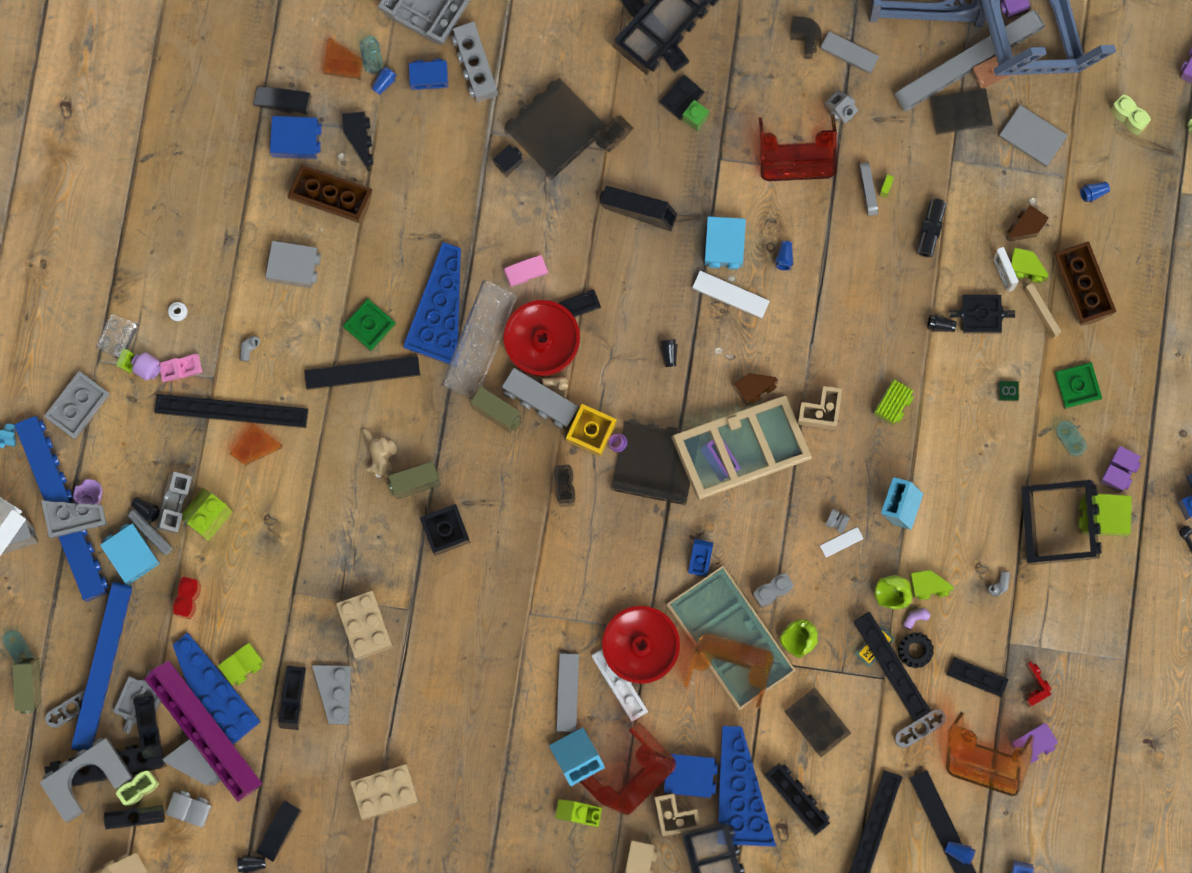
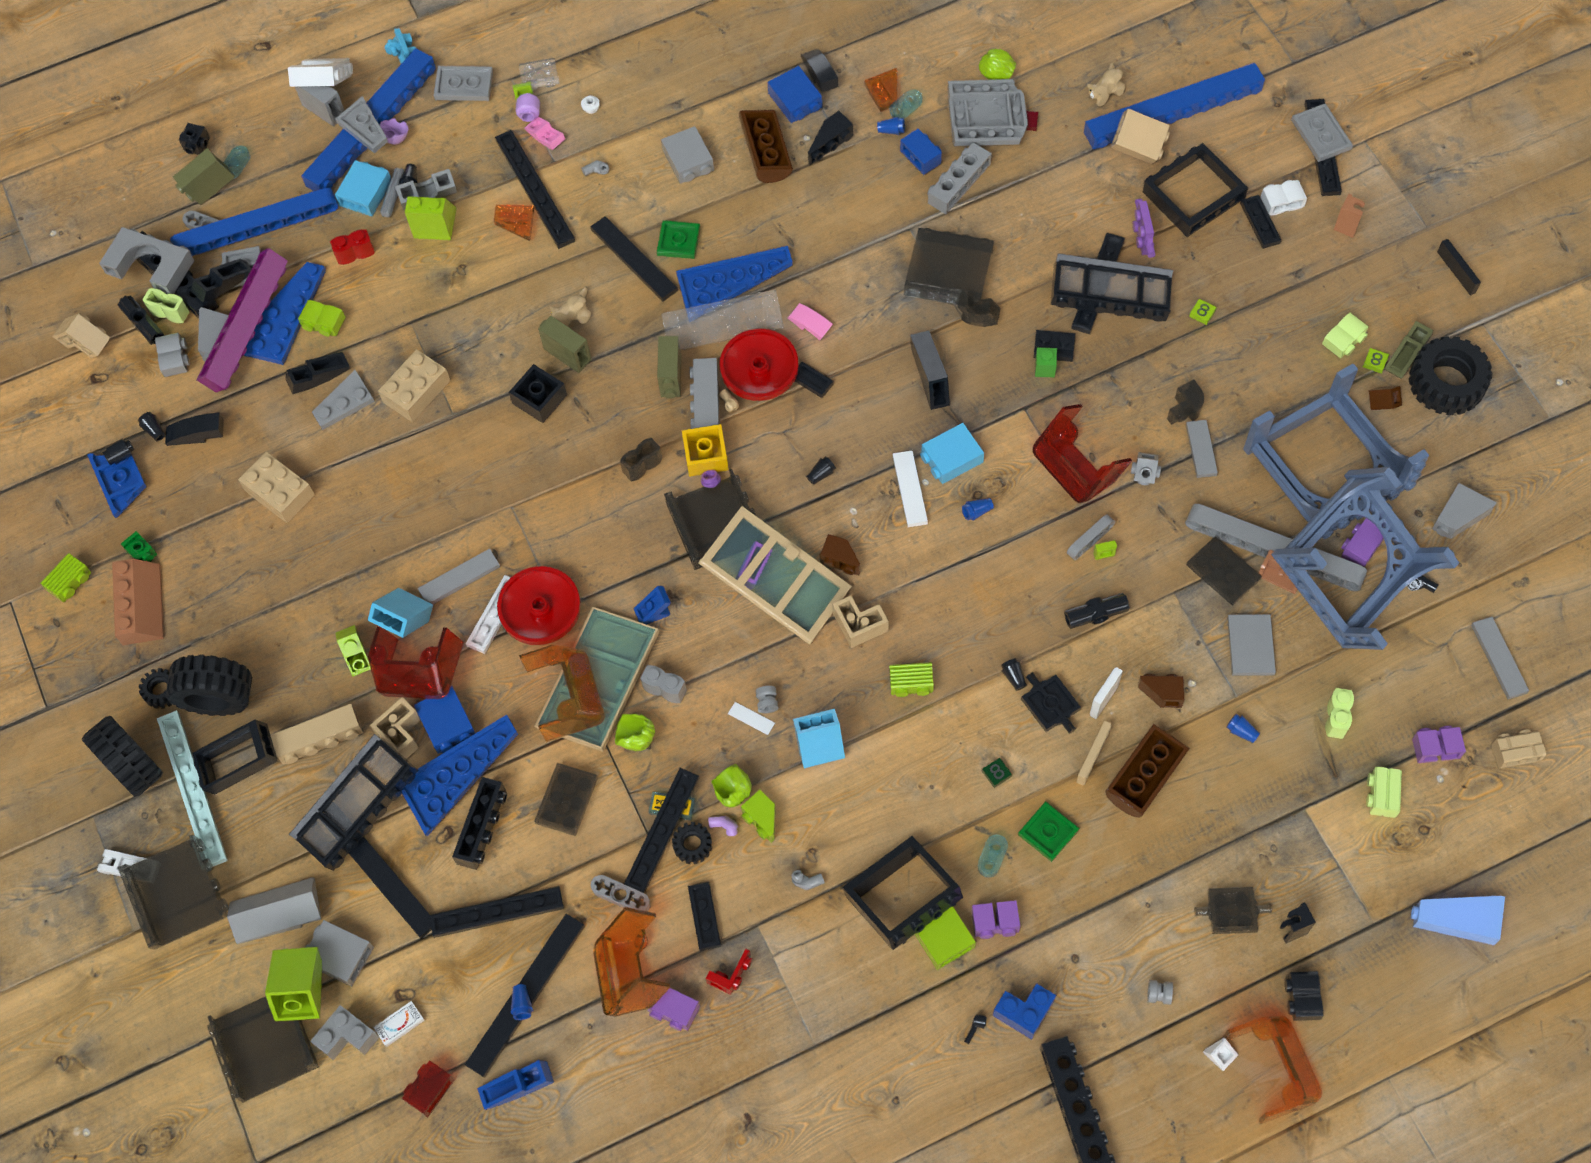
camera: 55 degrees right, 15 degrees down
black brick [493,144,523,177] -> none
lime slope [1010,248,1048,283] -> none

